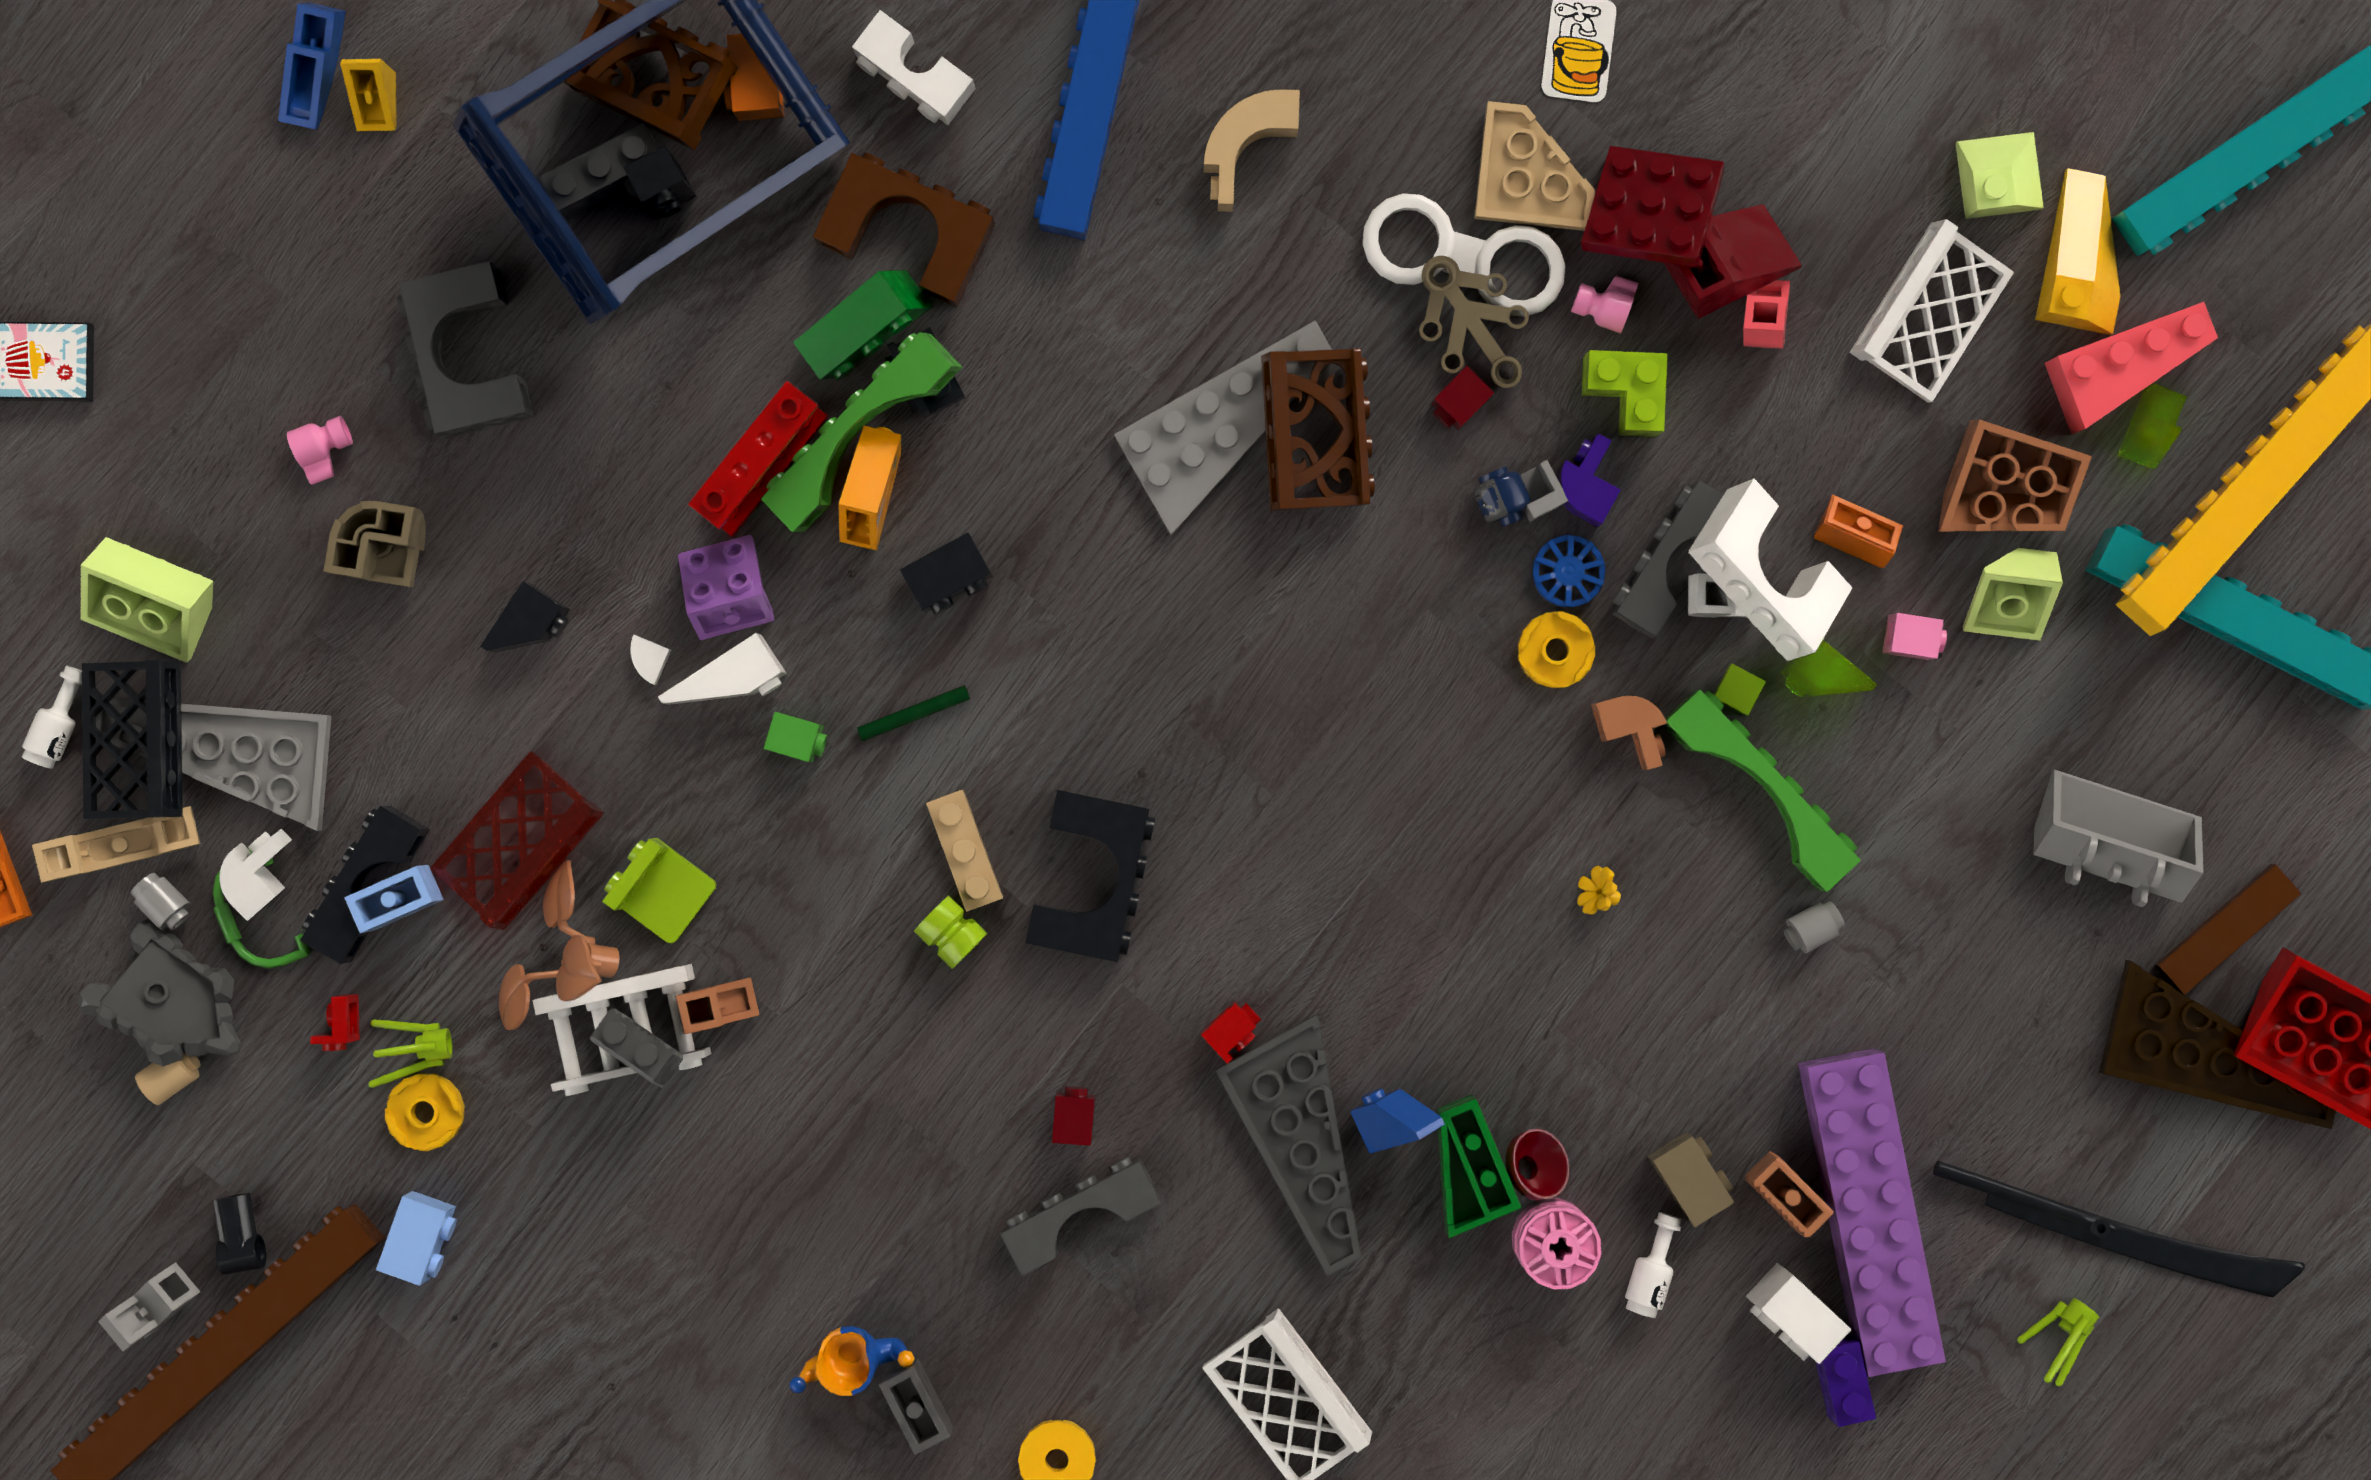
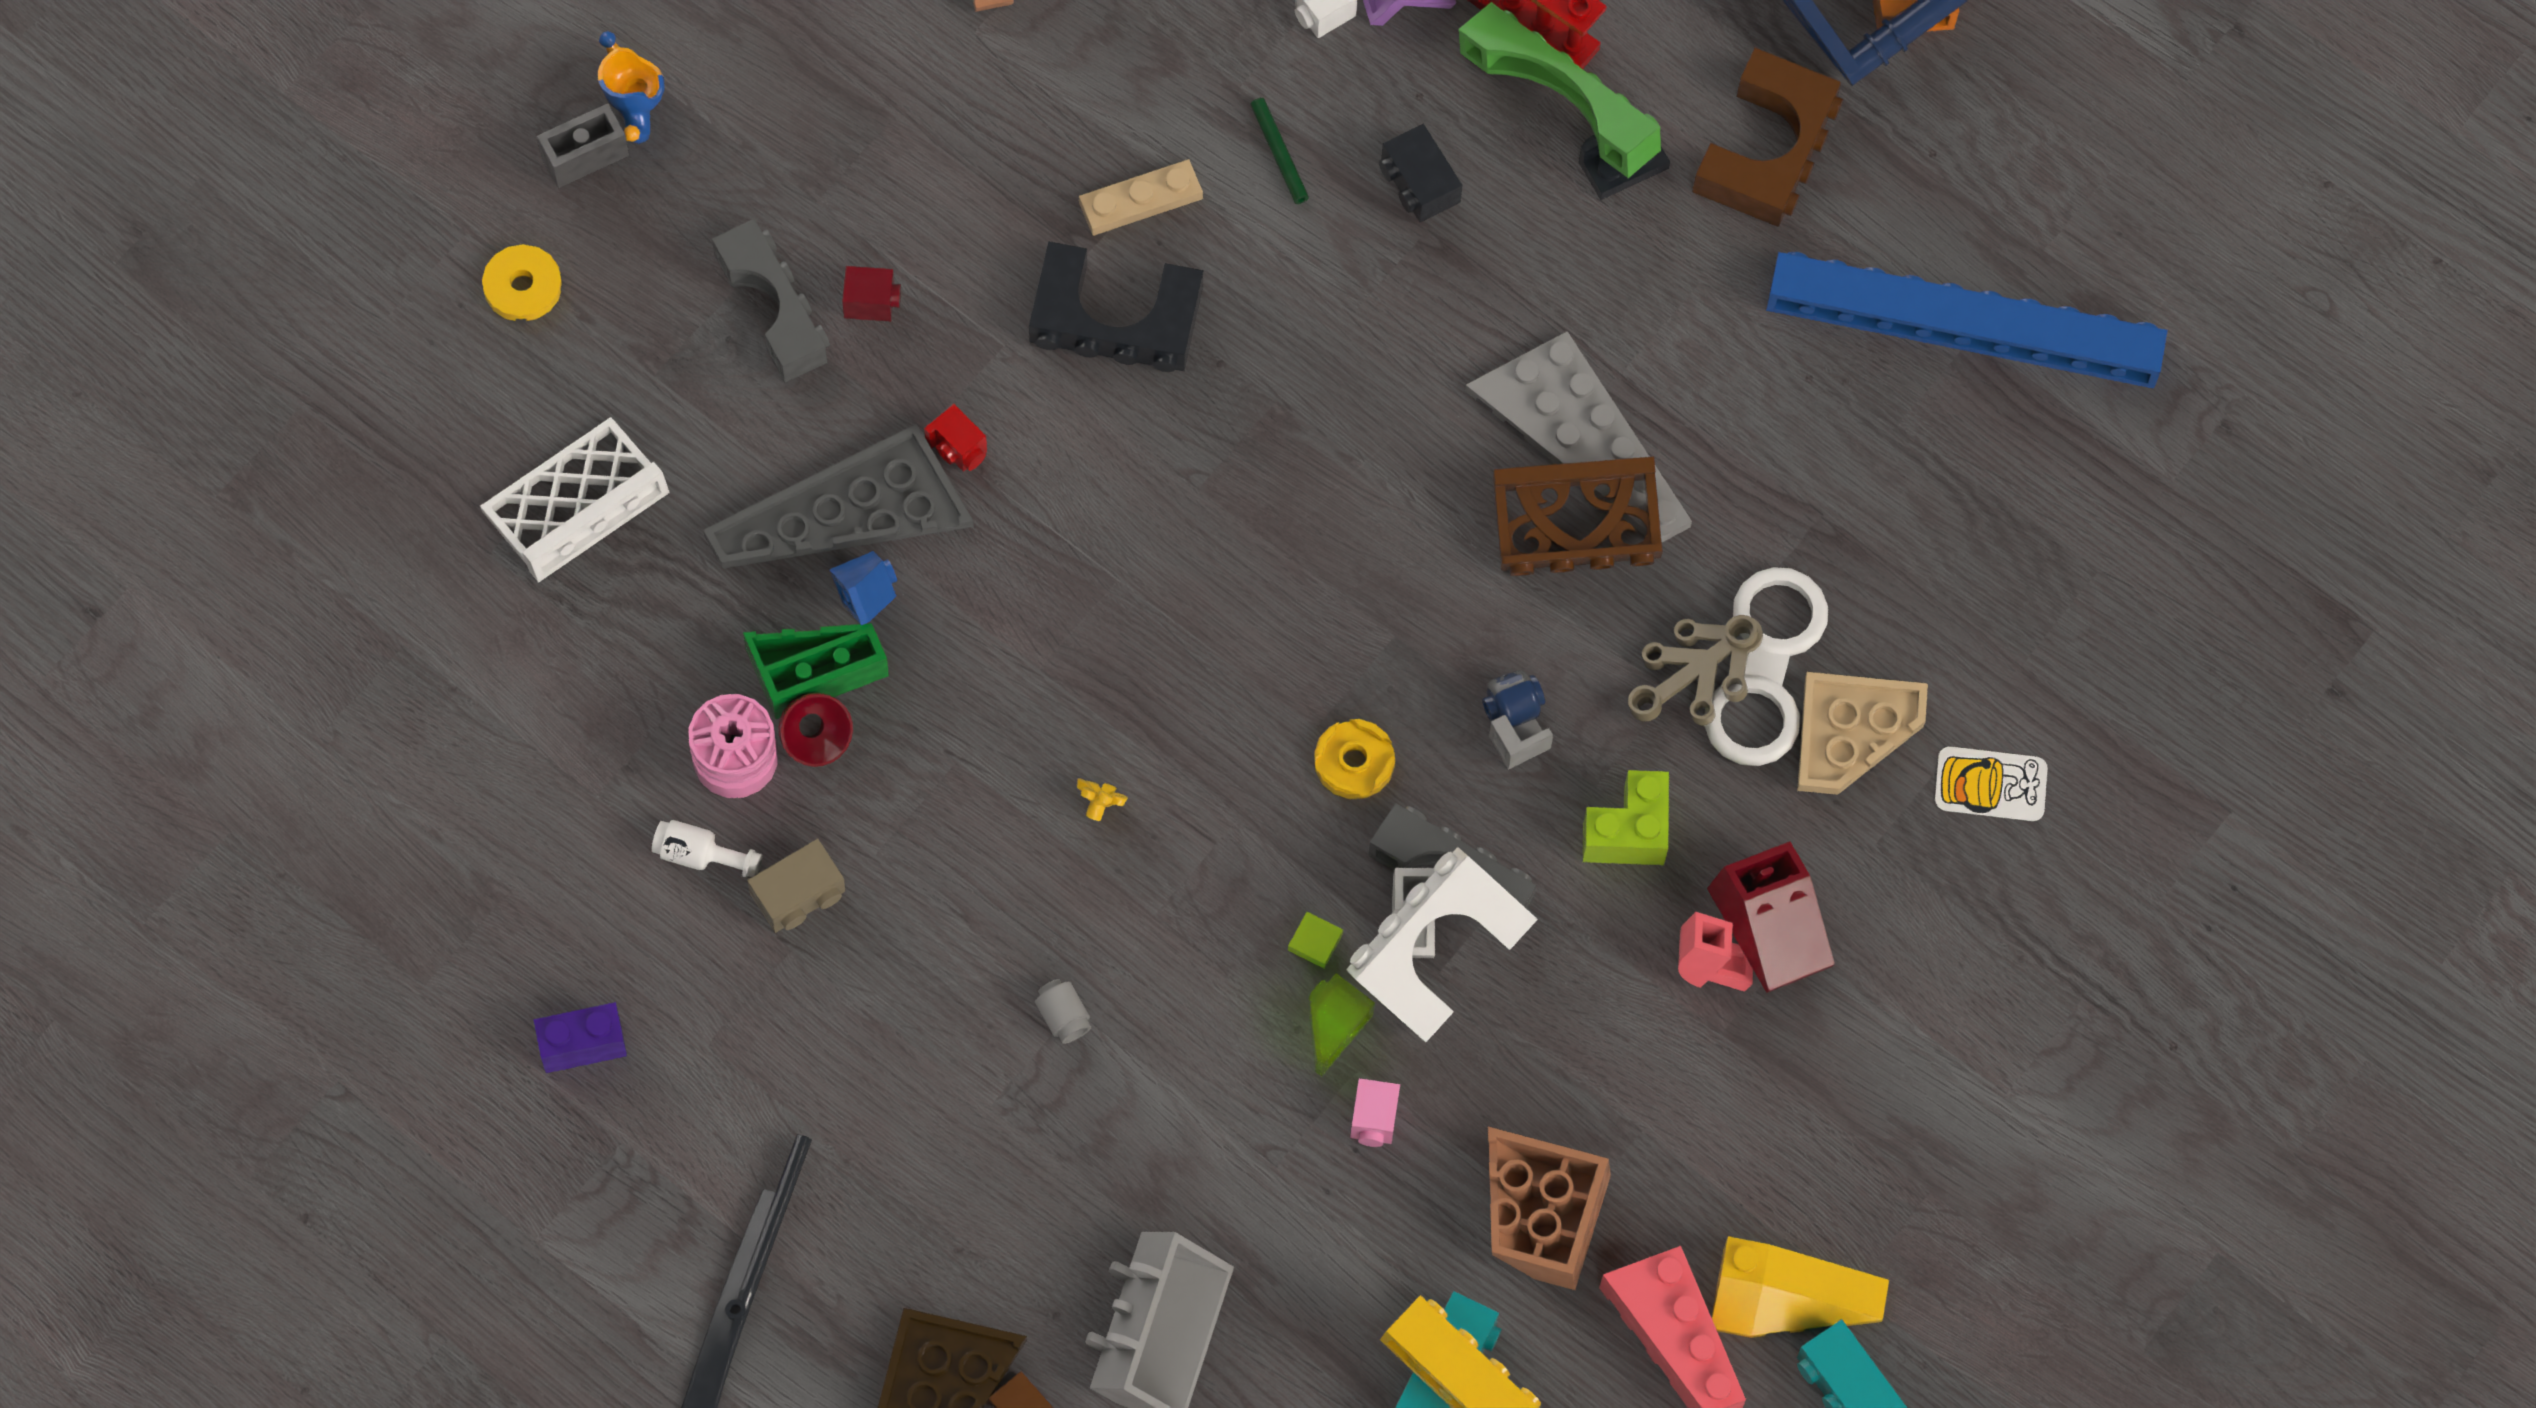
camera: 80 degrees right, 20 degrees down
bright green brick [764,712,828,763] -> none
green wedge [793,270,933,381] -> none
light orange slope [839,425,901,551] -> none
white arch [852,10,976,125] -> none
lime wheel [914,896,988,969] -> none
tan arch [1204,90,1300,212] -> none
dark red brick [1431,366,1494,431] -> none
blue wheel [1532,535,1606,608] -> none
dark purple brick [1557,433,1621,527] -> none
bright pink piece [1571,275,1638,333] -> none
dark red plate [1581,146,1725,268] -> none
nougat brick [1591,696,1667,770] -> none
bright green arch [1663,689,1861,892] -> none
nougat brick [1745,1151,1834,1237] -> none
white brick [1746,1263,1851,1364] -> none
medium lavender brick [1798,1048,1946,1377] -> none
orange slope [1814,494,1903,568] -> none
white fence [1849,219,2014,403] -> none
yellowish green slope [1955,132,2044,219] -> none
yellowish green slope [1963,548,2063,641] -> none
lime plant [2017,1298,2100,1387] -> none
clear neon green slope [2118,383,2187,469] -> none

